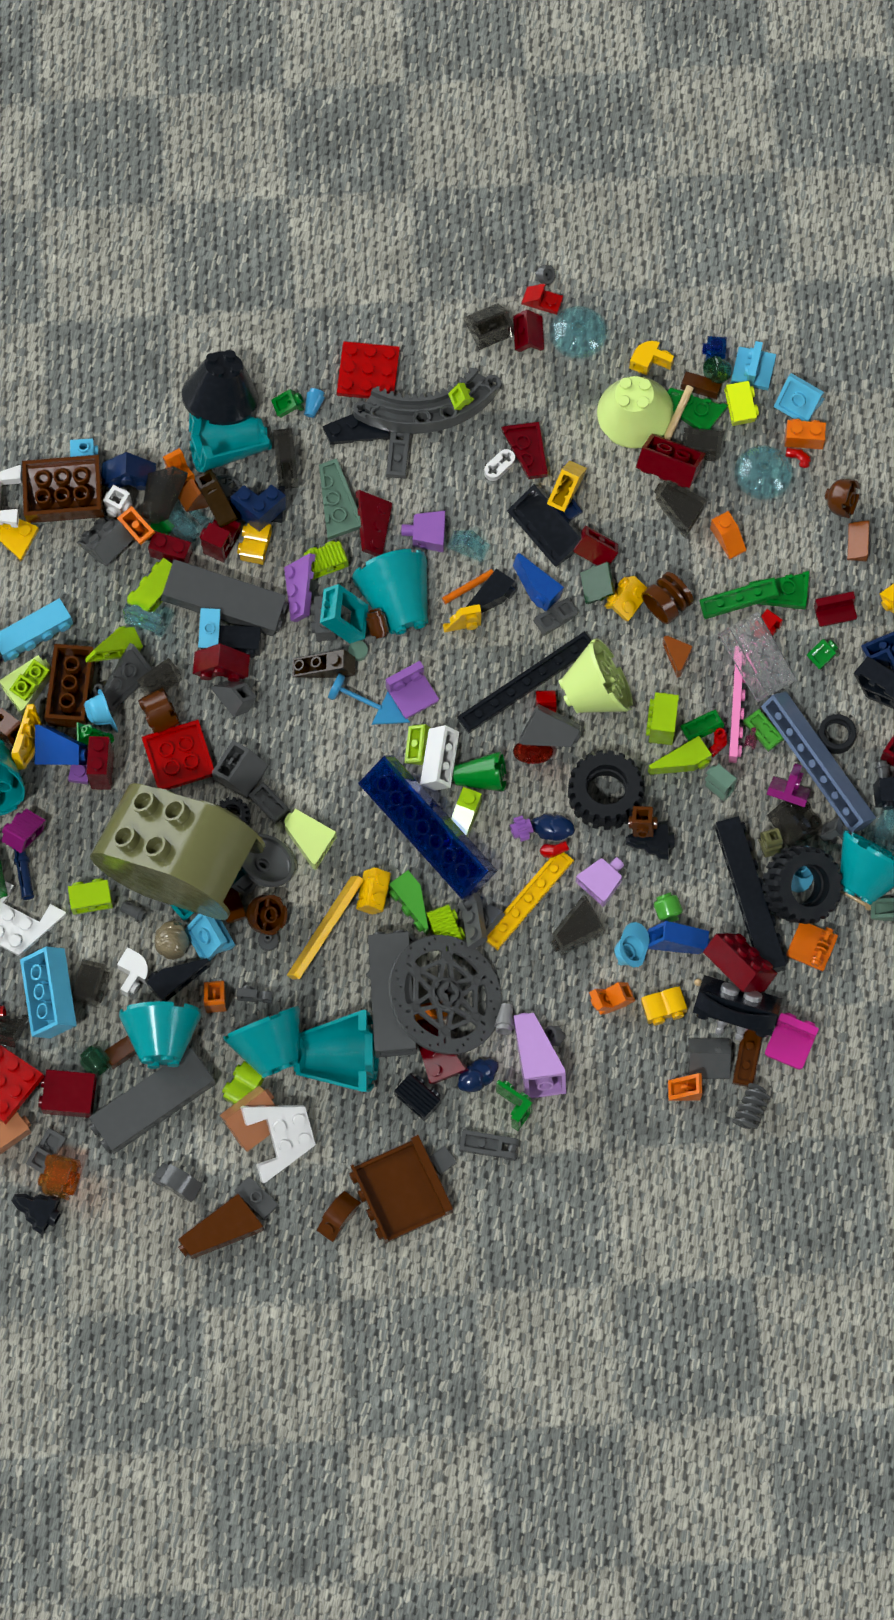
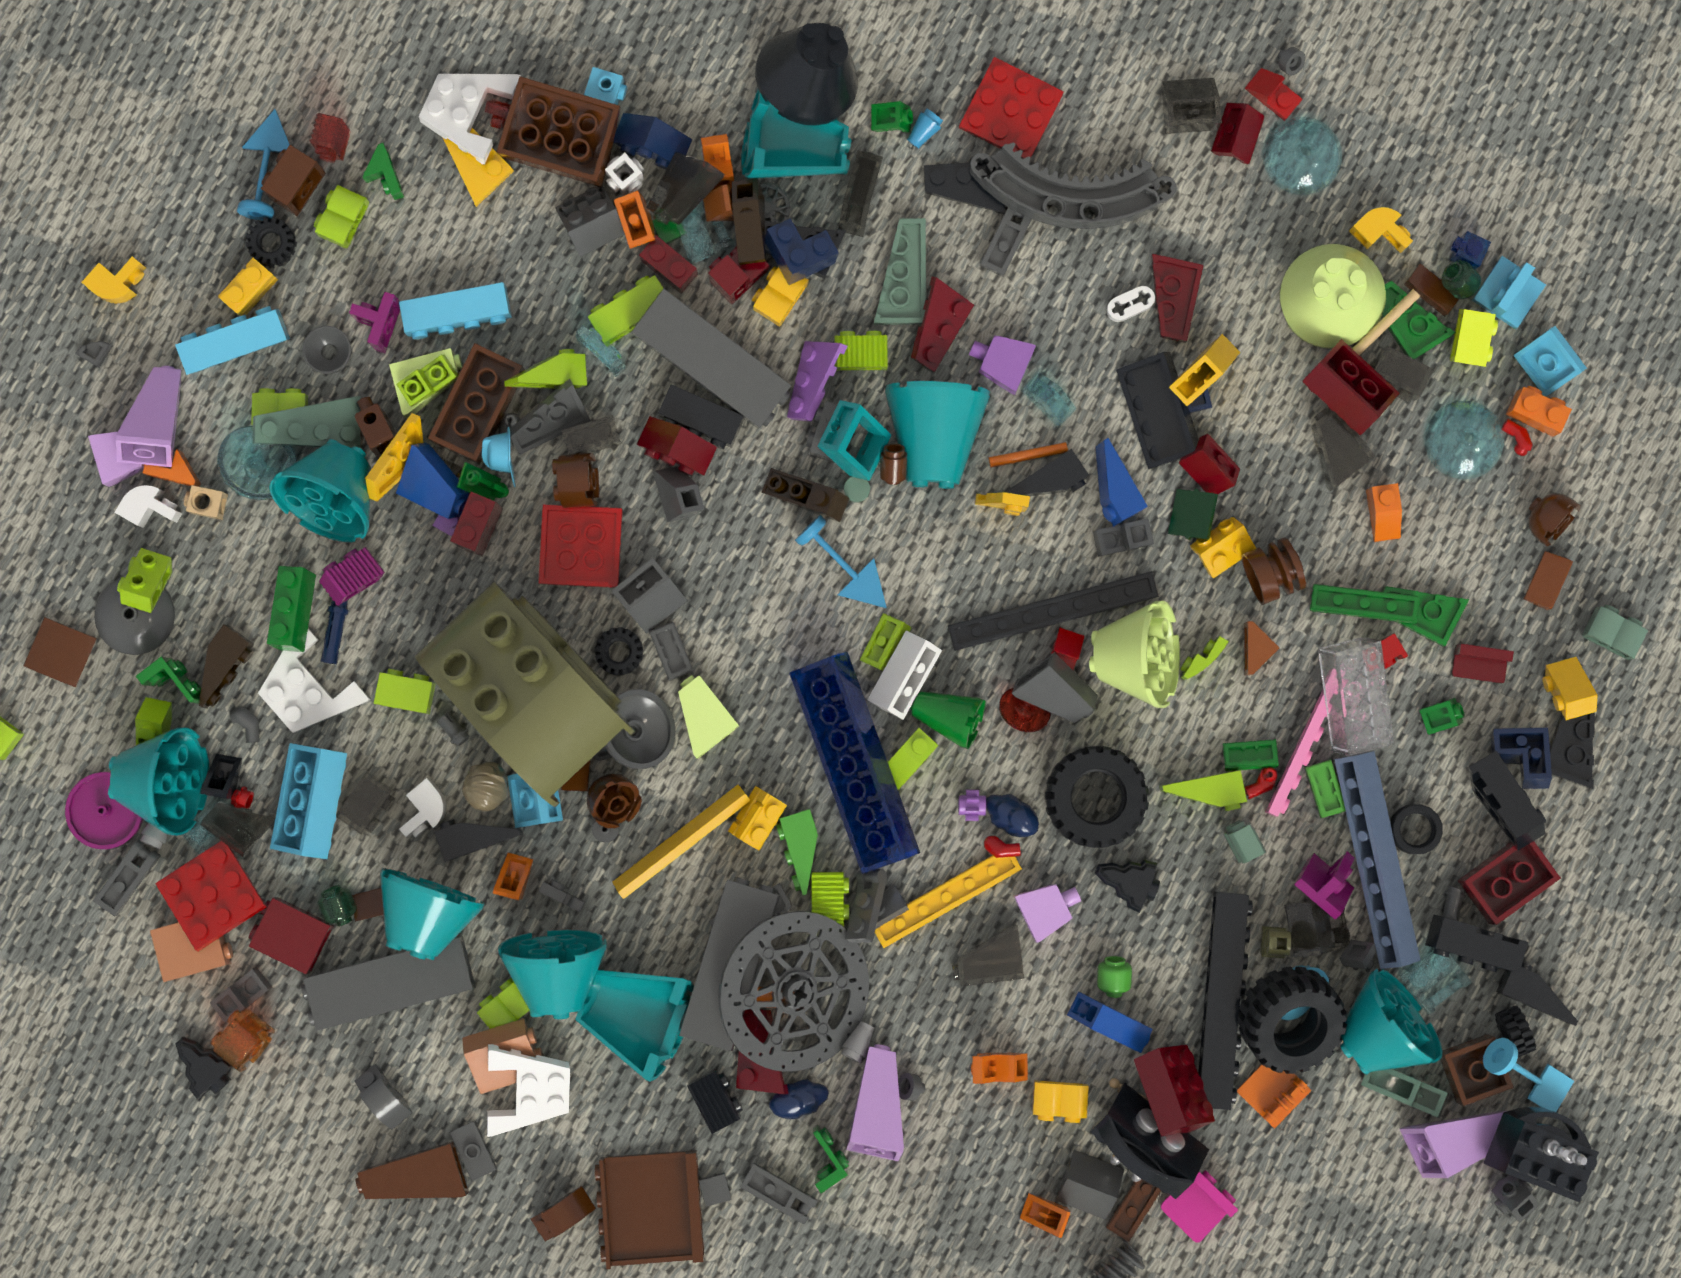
camera: 15 degrees right, 15 degrees up
medium azure plate [198,608,221,648] -> none
medium lavender bracket [386,661,439,719] -> none
lime tile [448,383,474,410] -> none
medium azure piece [614,922,650,968] -> none
reddish brown brick [629,806,658,838] -> none
lime brick [646,692,679,745] -> none
clear pink hand [743,727,757,750] -> none
none -> clear red tile [484,99,511,129]
none -> lime slope [1180,636,1229,680]

